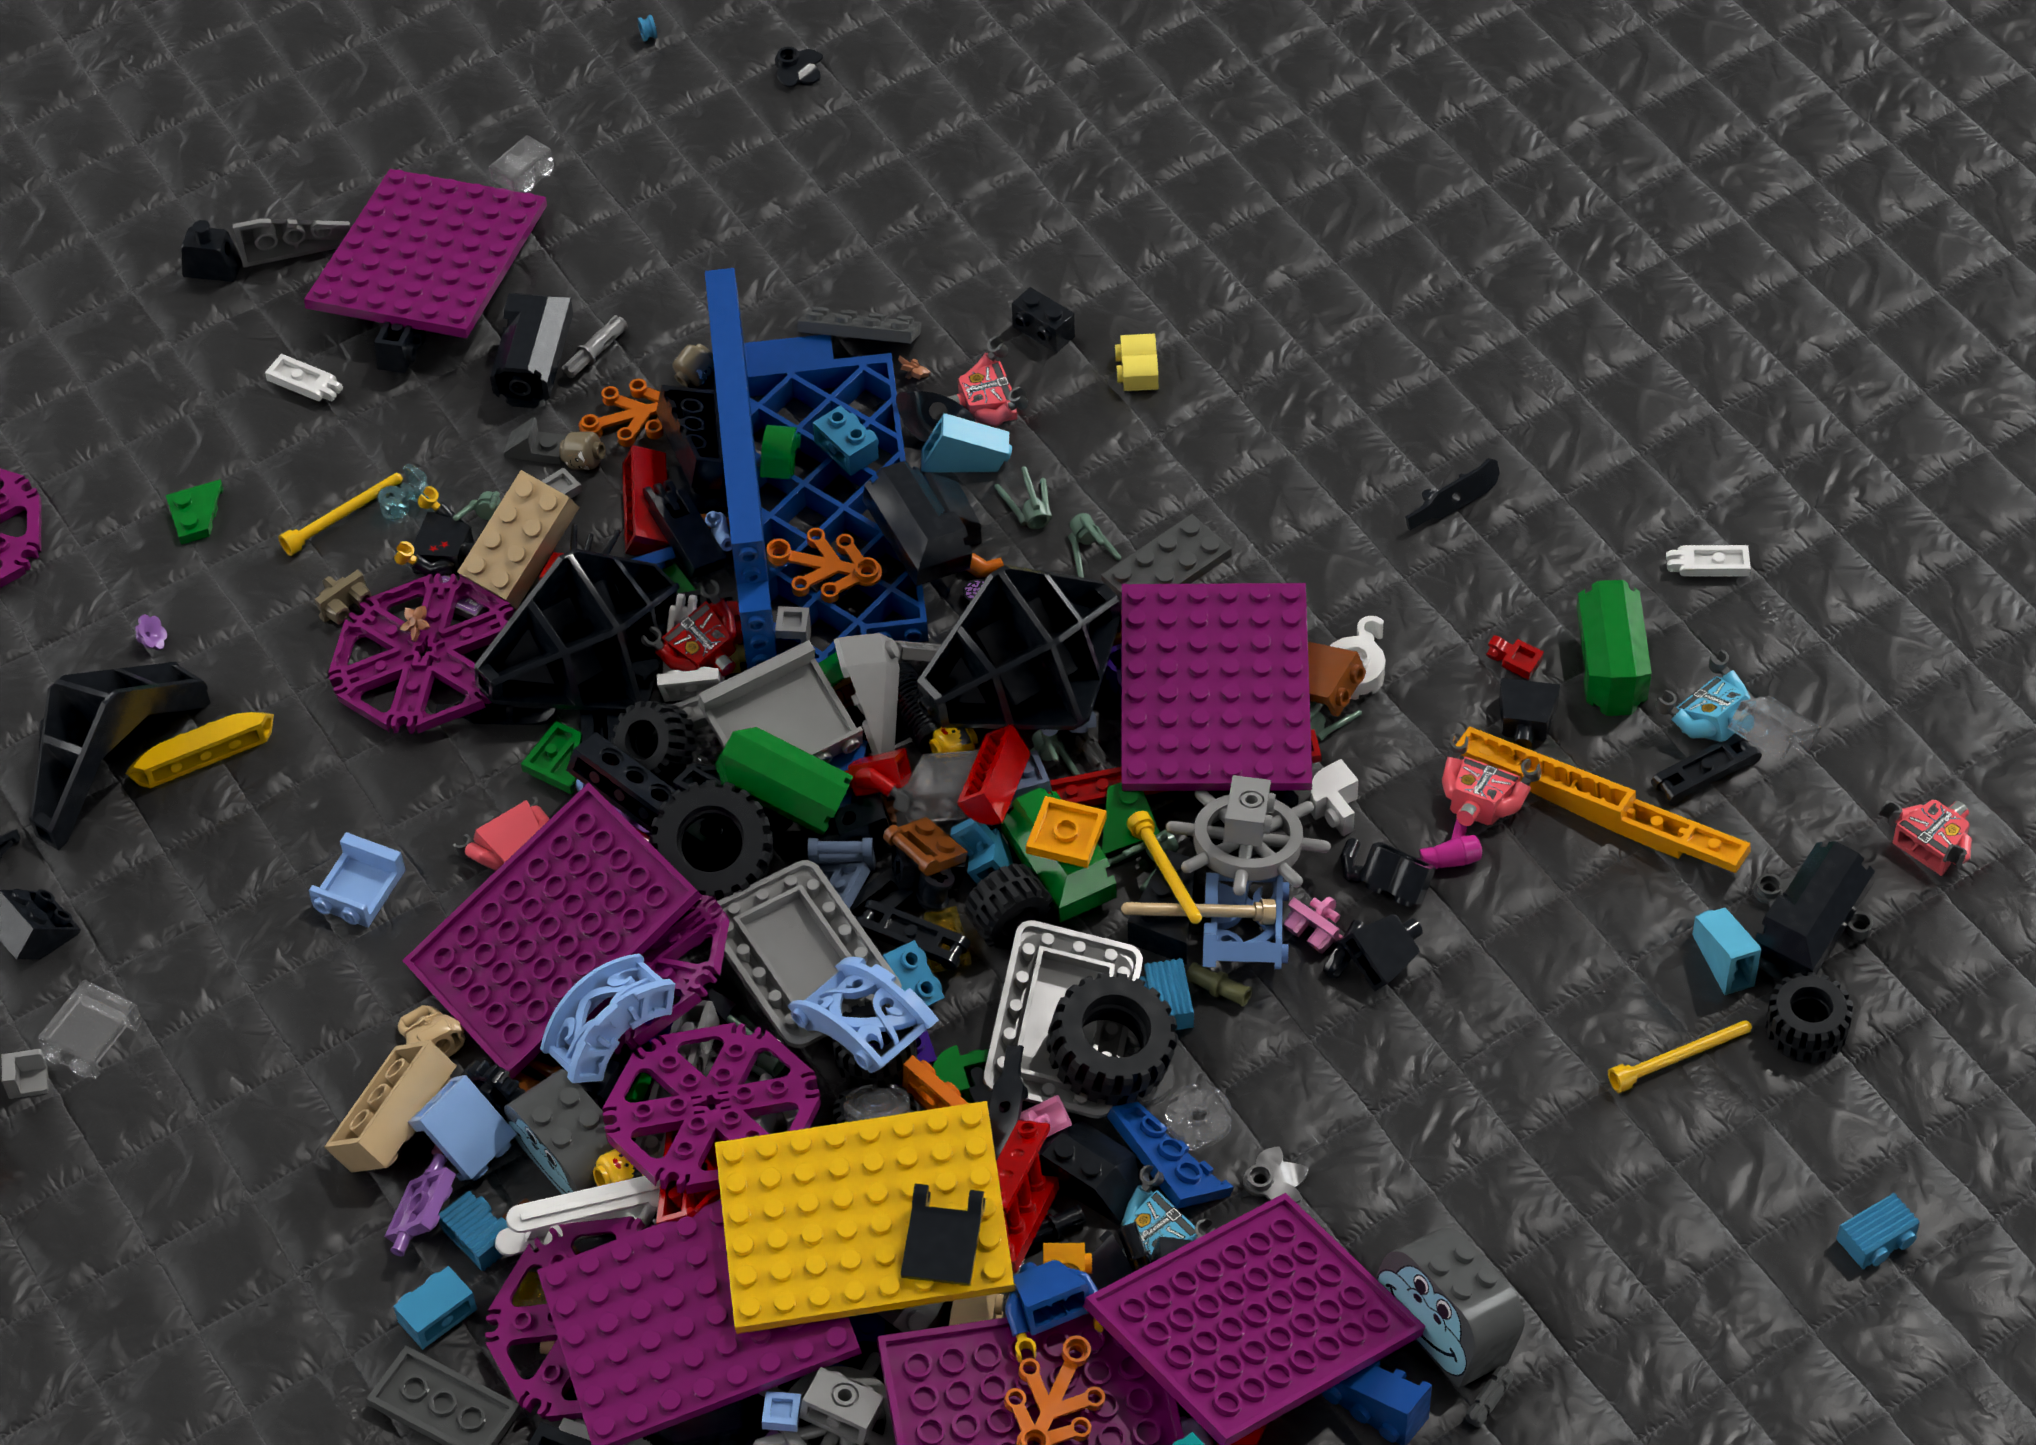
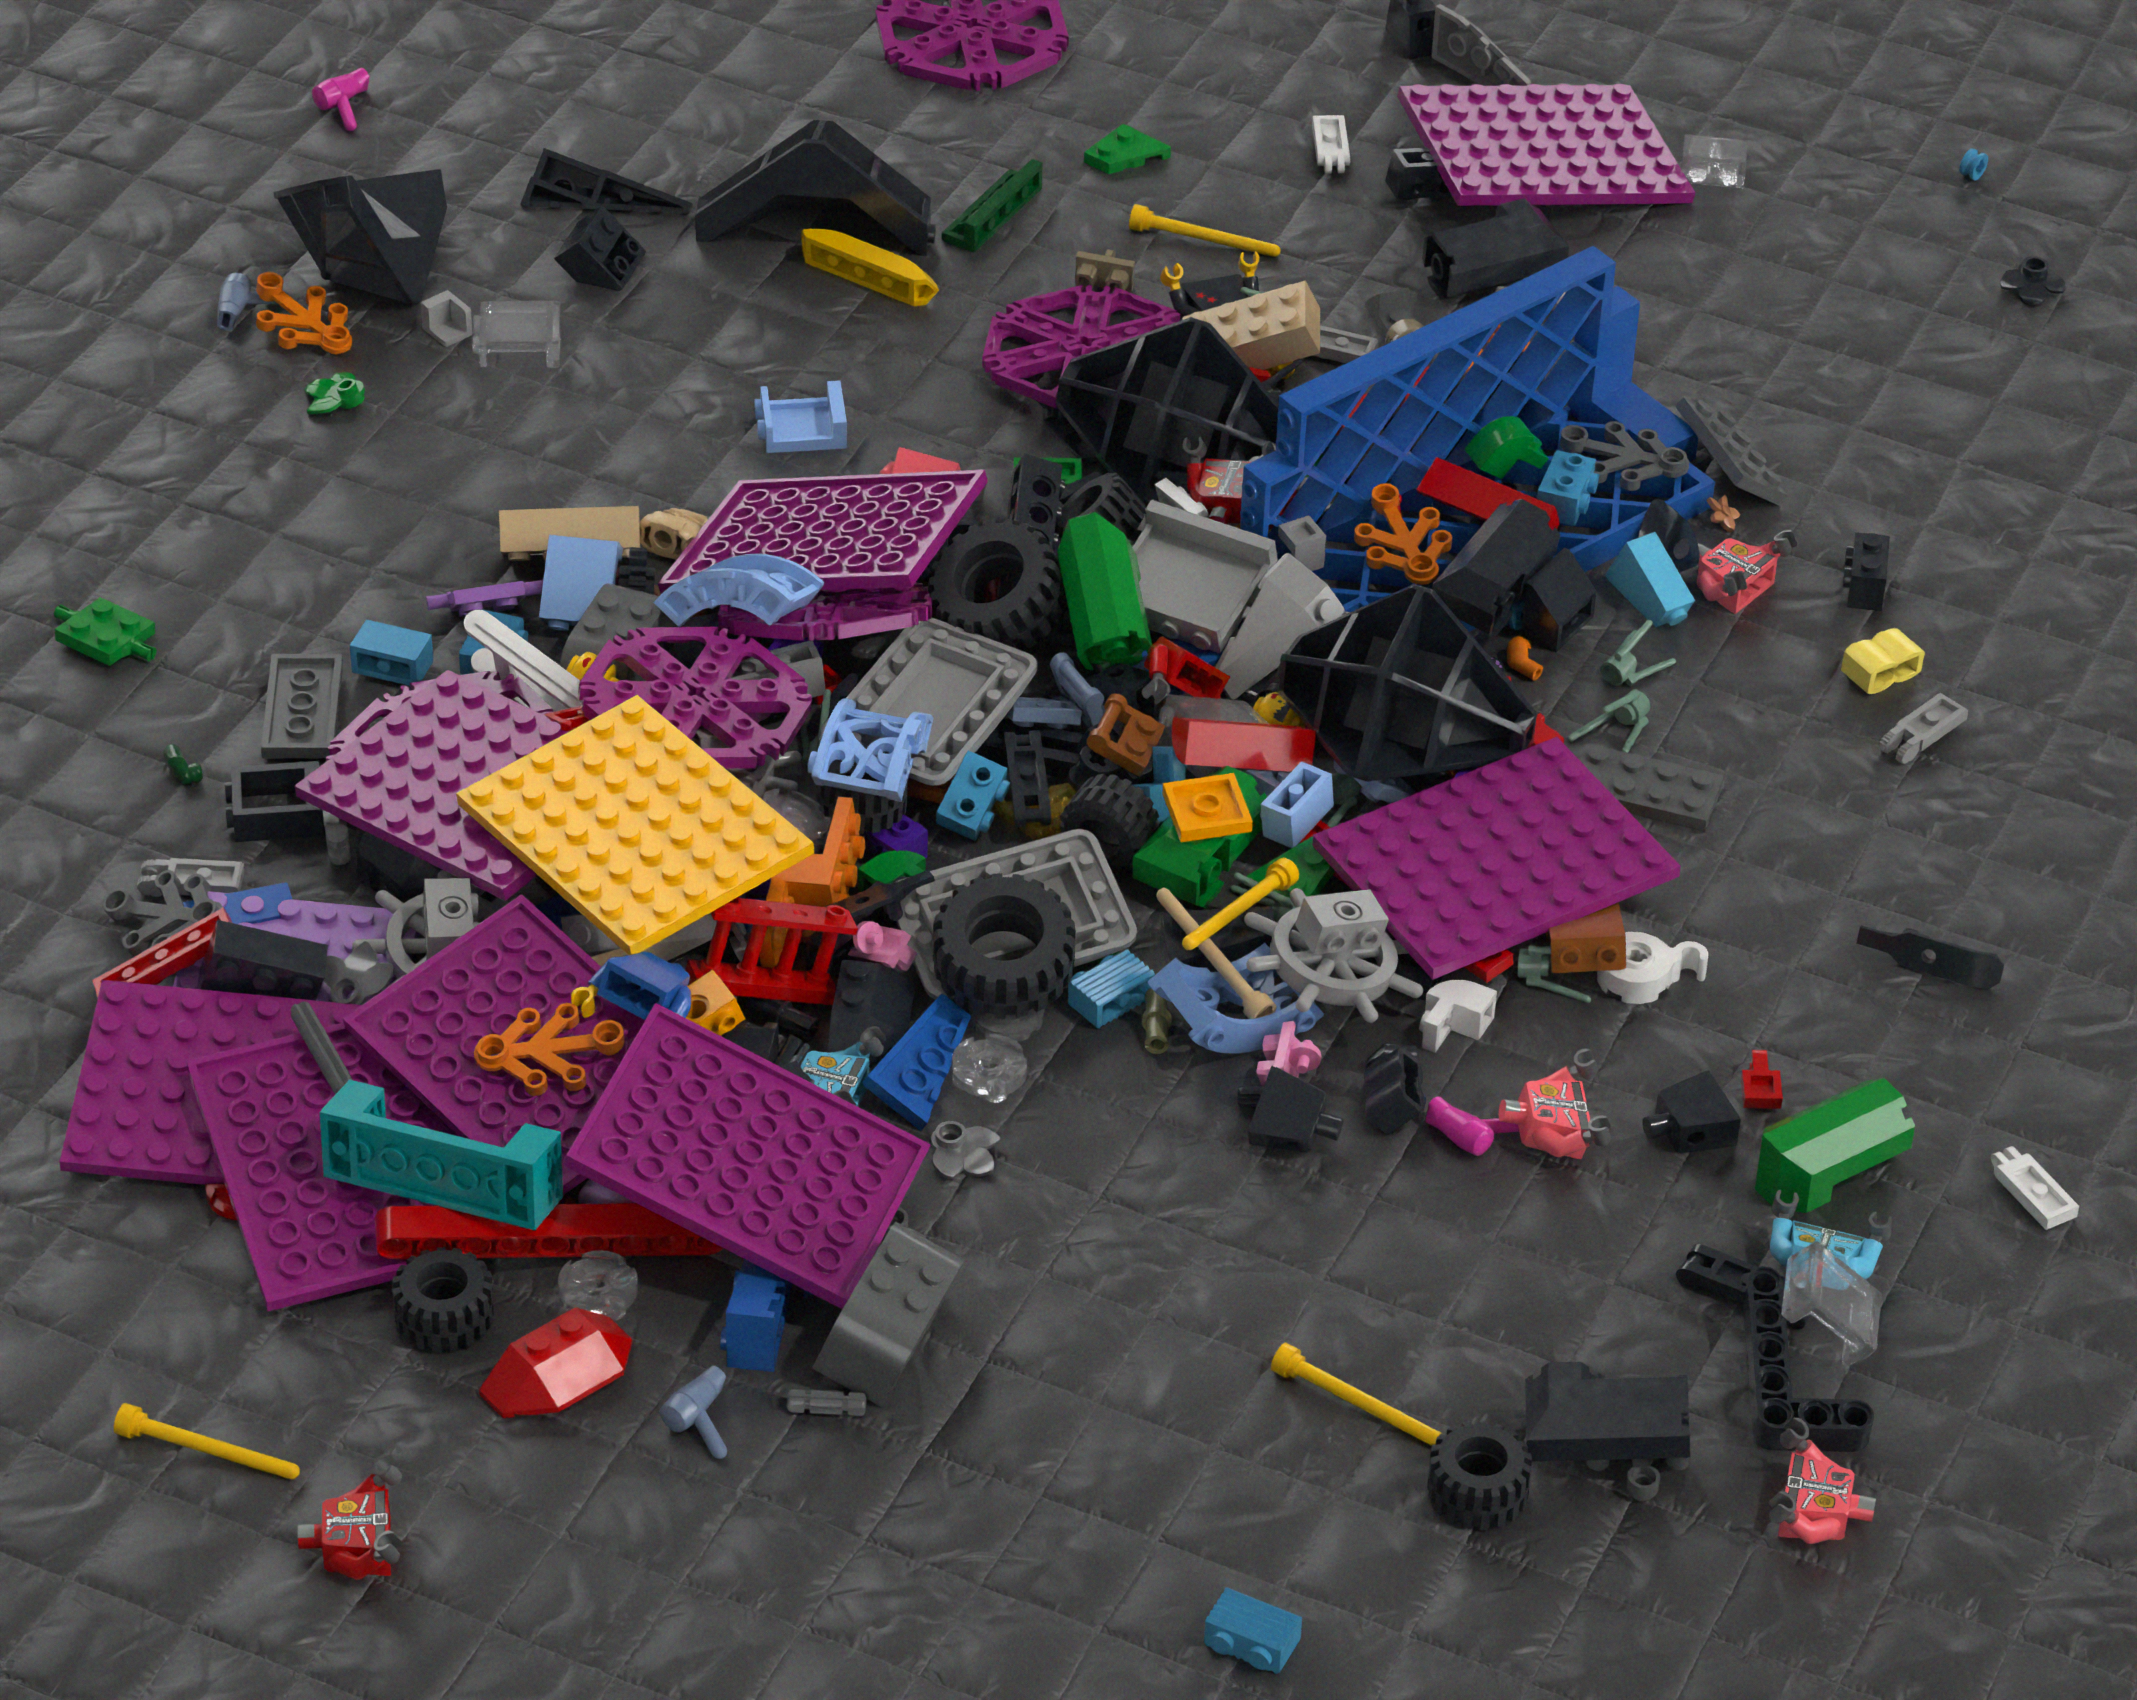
camera: 55 degrees right, 10 degrees down
medium lavender plant [136,614,167,650] -> none
clear light blue leg [377,464,429,521] -> none
nougat plant [400,606,430,642] -> none
light blue plate [762,1391,802,1432] -> none
black flag [901,1184,986,1286] -> none
light orange slope [1456,726,1751,873] -> none
medium azure slope [1692,907,1761,996] -> none
none -> green plate [304,372,365,414]
none -> dark green fence [942,159,1043,253]
none -> light blue brick [1260,761,1334,848]
none -> red brick [1416,457,1560,531]
none -> dark grey plant [1560,421,1689,491]
none -> black beam [1743,1266,1874,1452]
none -> light grey hinge [1879,693,1968,764]

